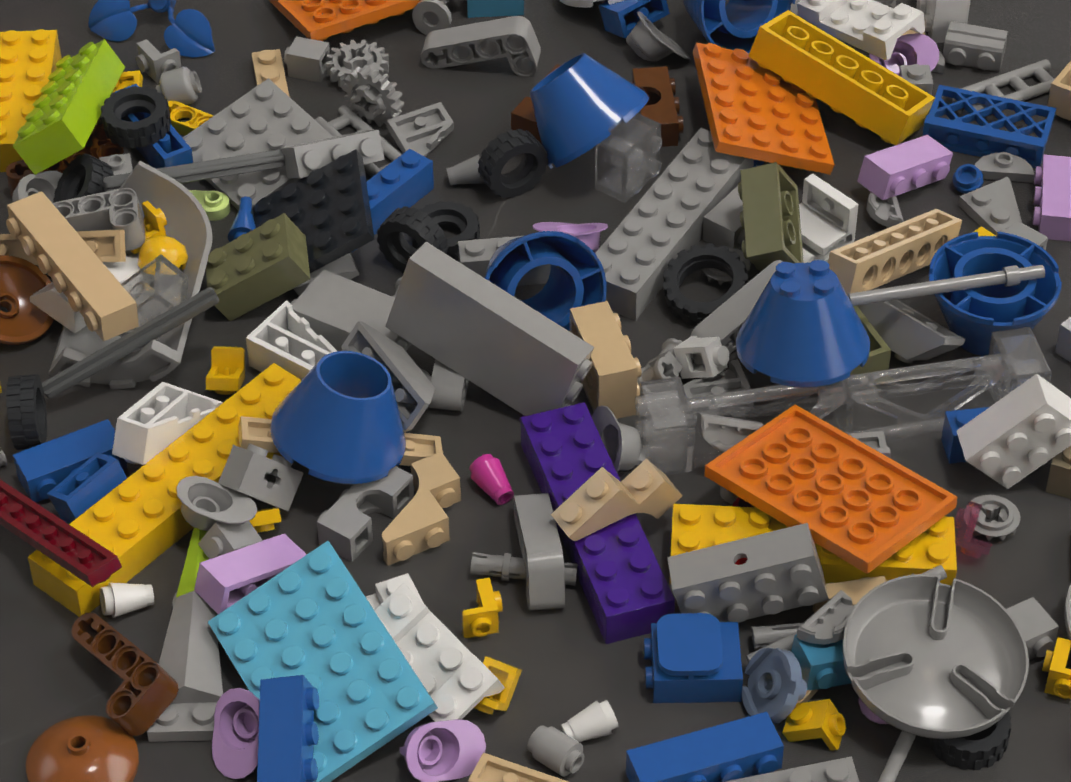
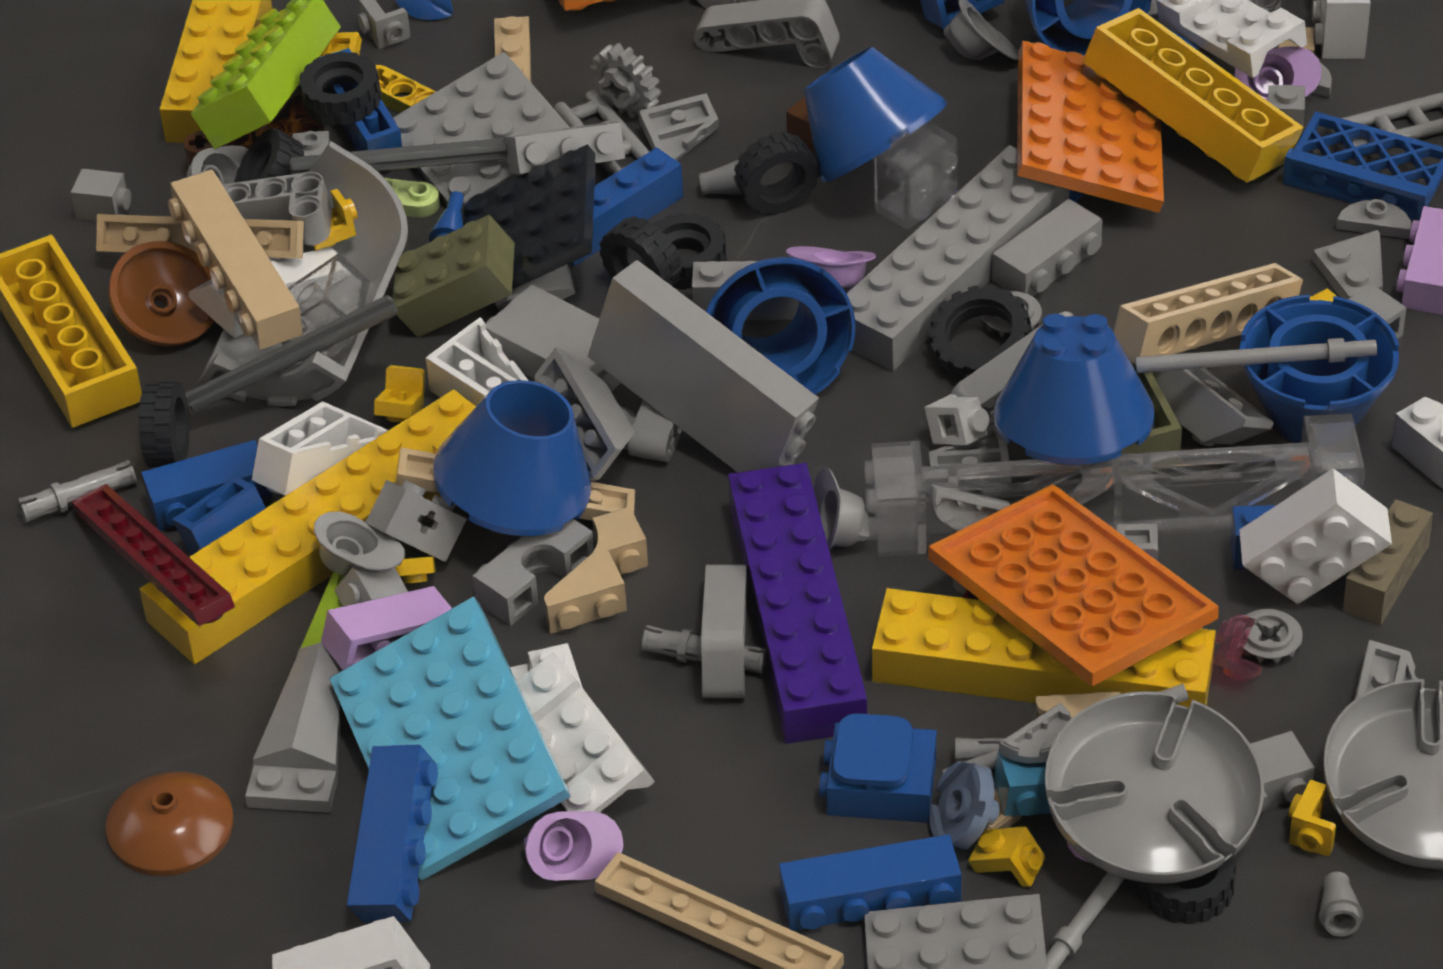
camera: 10 degrees right, 0 degrees up
reddish brown beam [71,612,179,736] -> none
white cone [100,582,154,618] -> none
yellow hair [137,235,188,276] -> none
light grey head [156,66,202,105] -> none
lavender piece [212,688,260,779] -> none
light grey brick [284,36,330,83] -> none
light grey gear [326,40,389,87] -> none
yellow bracket [462,577,503,638] -> none
dark pink cone [469,454,514,505] -> none
yellow bracket [474,656,522,715] -> none
light grey brick [527,725,584,777] -> none
tan arch [551,458,683,541] -> none
white cone [561,700,619,742] -> none
tan brick [570,301,642,419] -> none
reddish brown arch [632,66,684,148] -> none
light grey connector [637,338,683,396] -> none
light grey brick [667,523,829,623] -> none
olive brick [738,162,804,272] -> none
white piece [799,174,858,263] -> none
lavender brick [857,135,953,200] -> none
light grey plate [866,193,904,227] -> none
light grey brick [943,21,1008,72] -> none
blue plate [953,164,984,193] -> none

